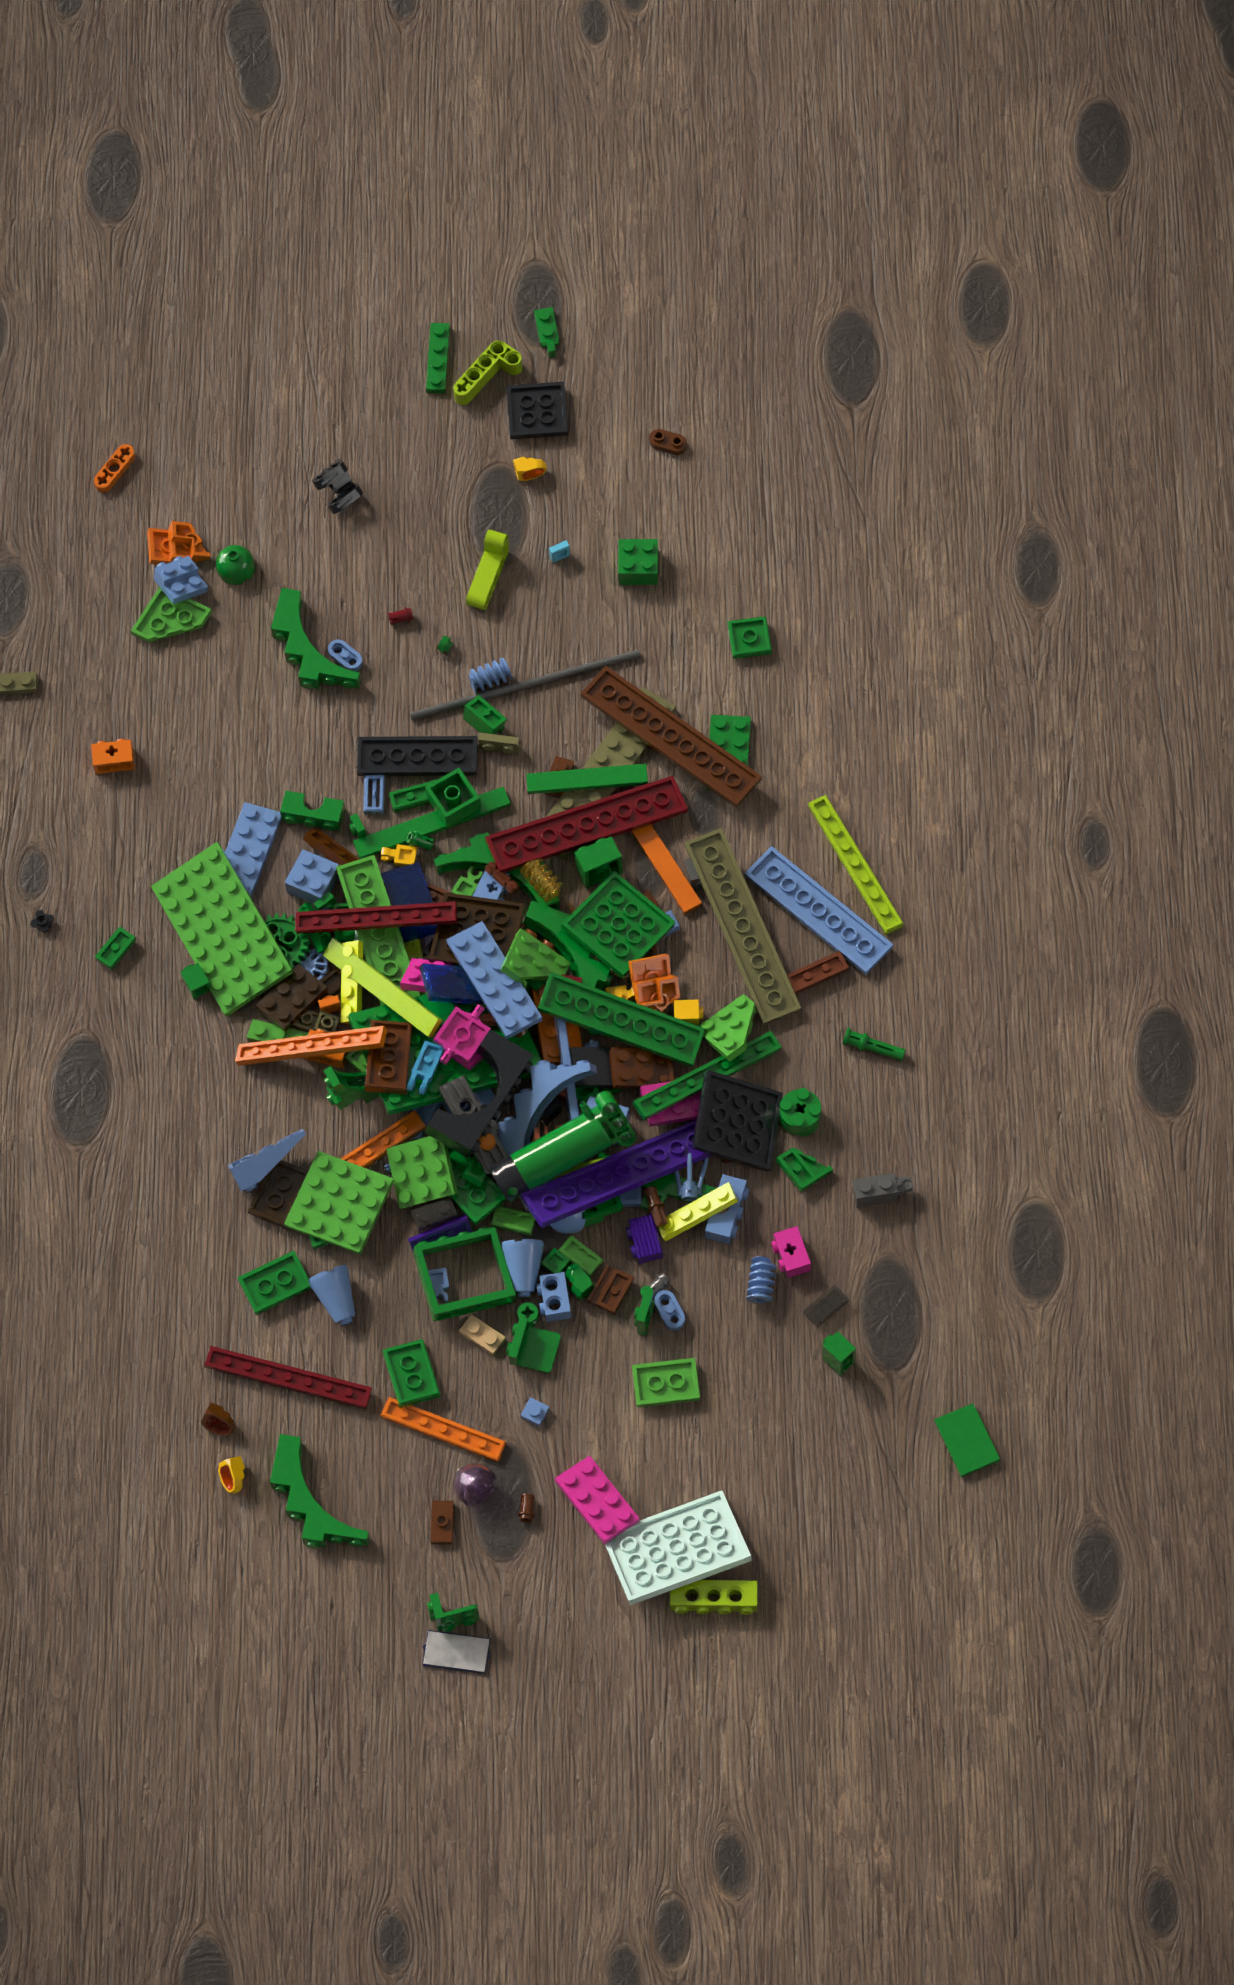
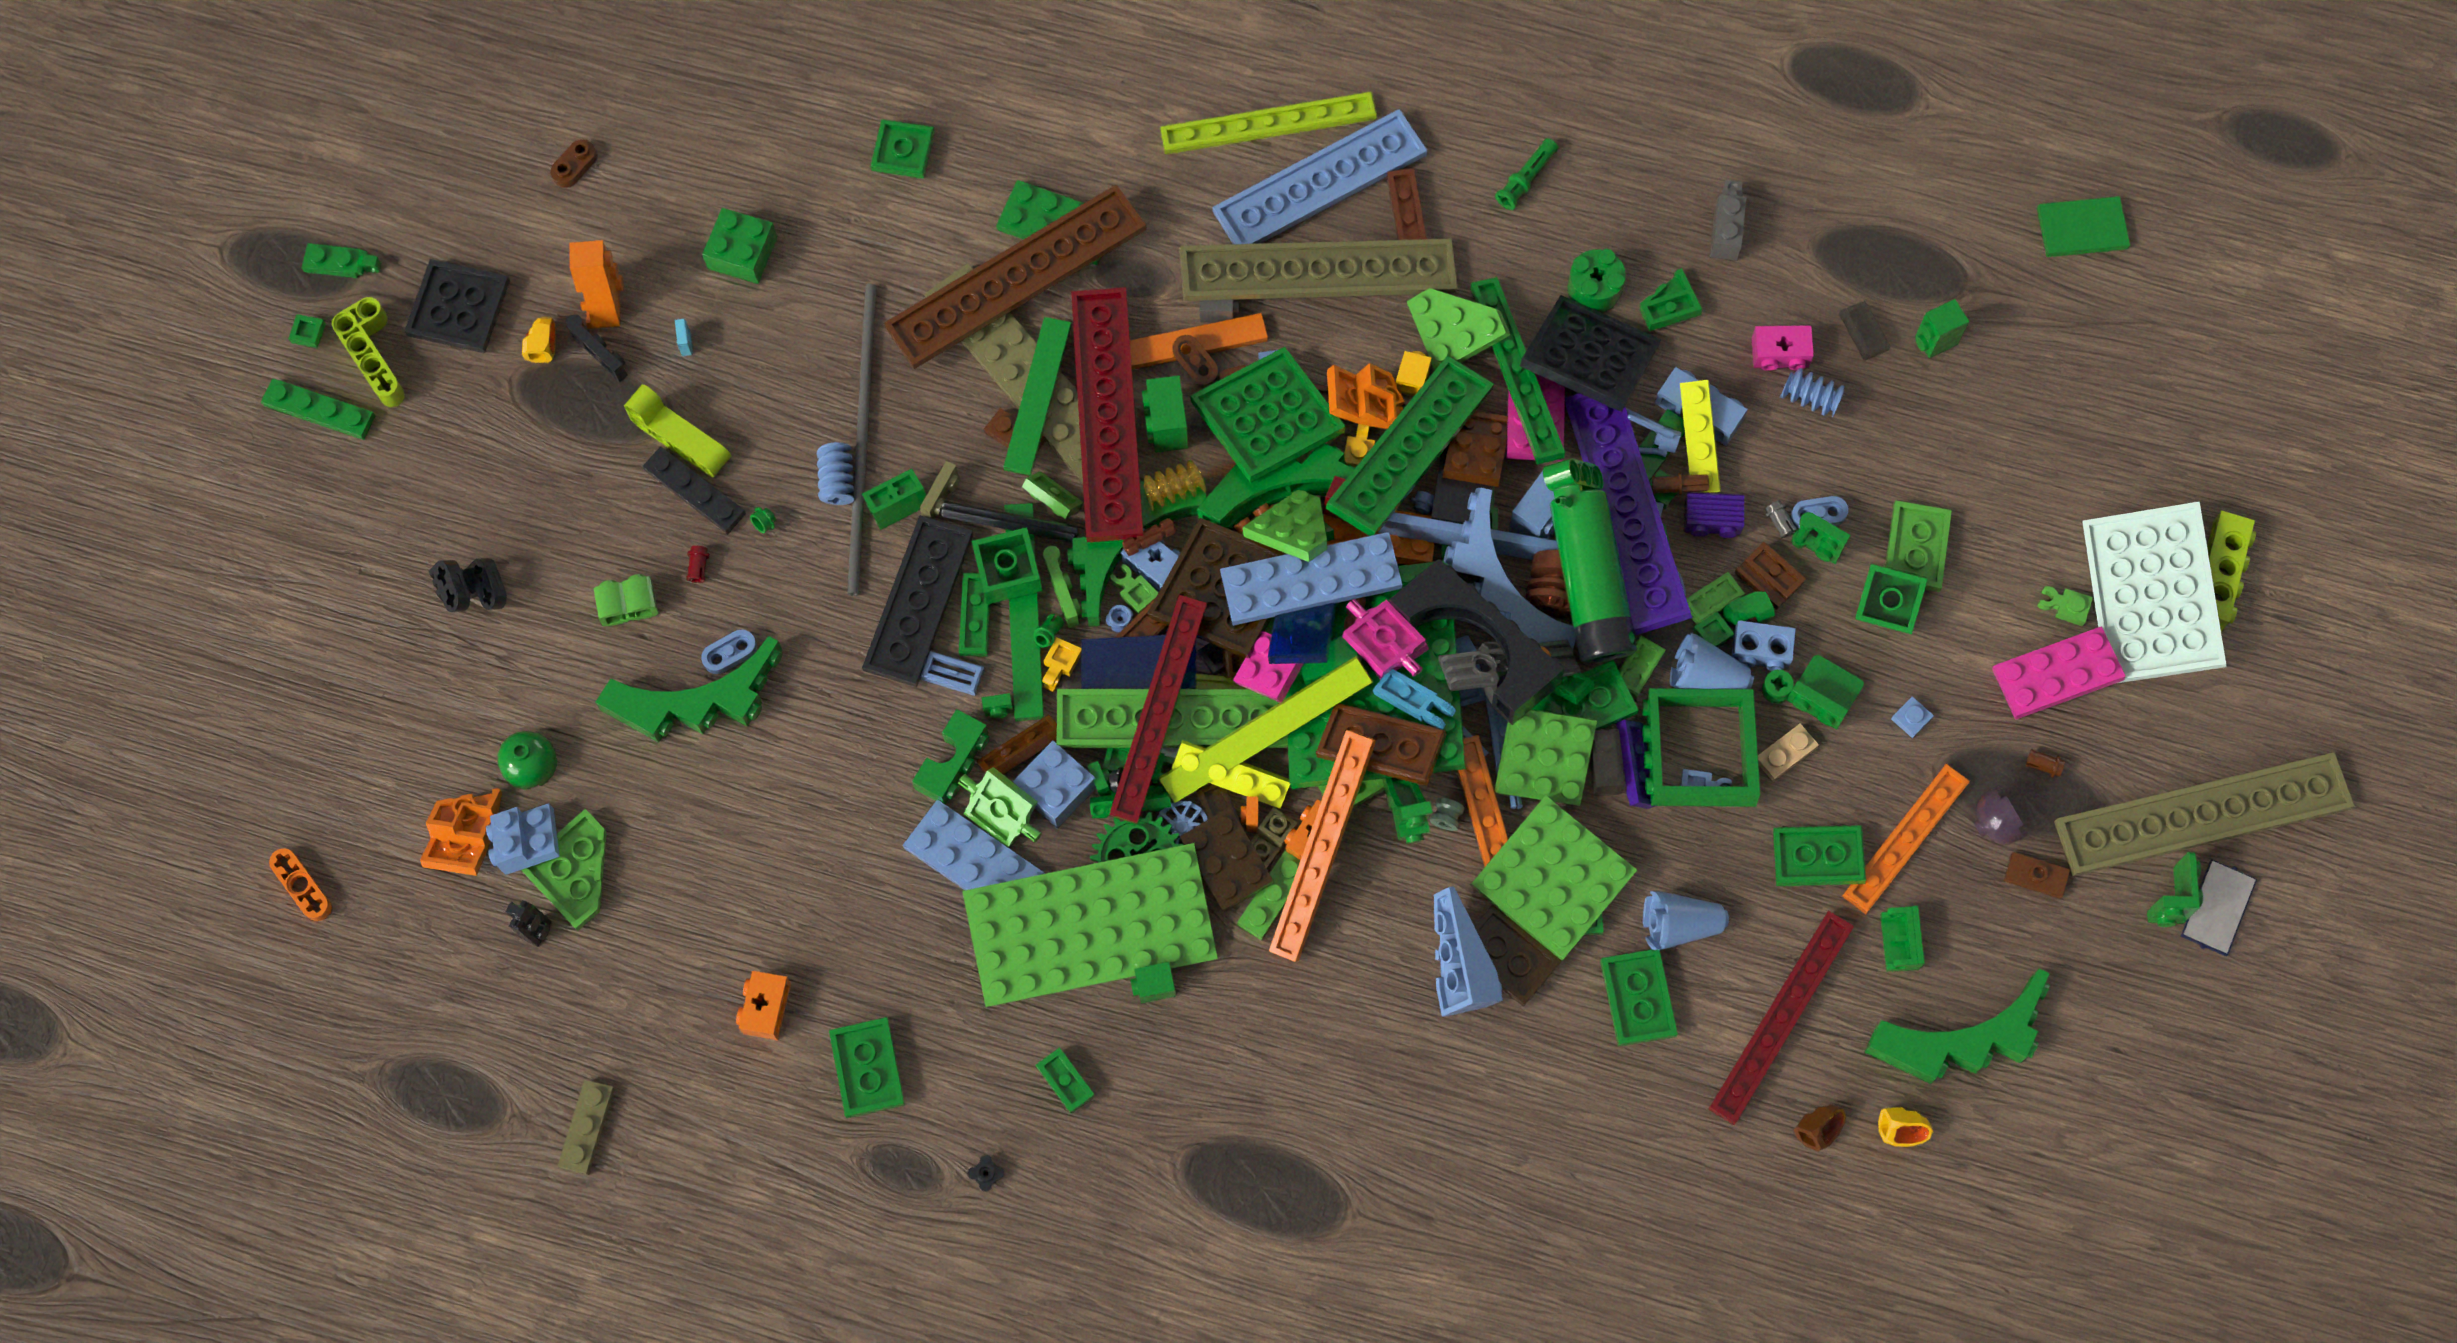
camera: 75 degrees left, 5 degrees up
none -> green plate [288,314,326,348]
none -> black hinge [505,900,552,947]
none -> black plate [566,314,627,382]
none -> orange wedge [569,240,624,329]
none -> bright green brick [594,574,658,626]
none -> black plate [642,446,746,534]
none -> green plate [829,1017,905,1119]
none -> black axle [941,501,1079,542]
none -> plate [958,767,1042,848]
none -> bright green plate [1022,471,1084,519]
none -> bright green plate [1043,546,1082,629]
none -> medium blue plate [1106,605,1133,632]
none -> reddish brown plate [1172,335,1218,384]
none -> sand green wheel [1430,798,1464,831]
none -> green brick [1855,562,1928,635]
none -> green hinge [1880,906,1925,972]
none -> bright green plate [2037,586,2093,626]
none -> olive plate [2054,752,2355,876]

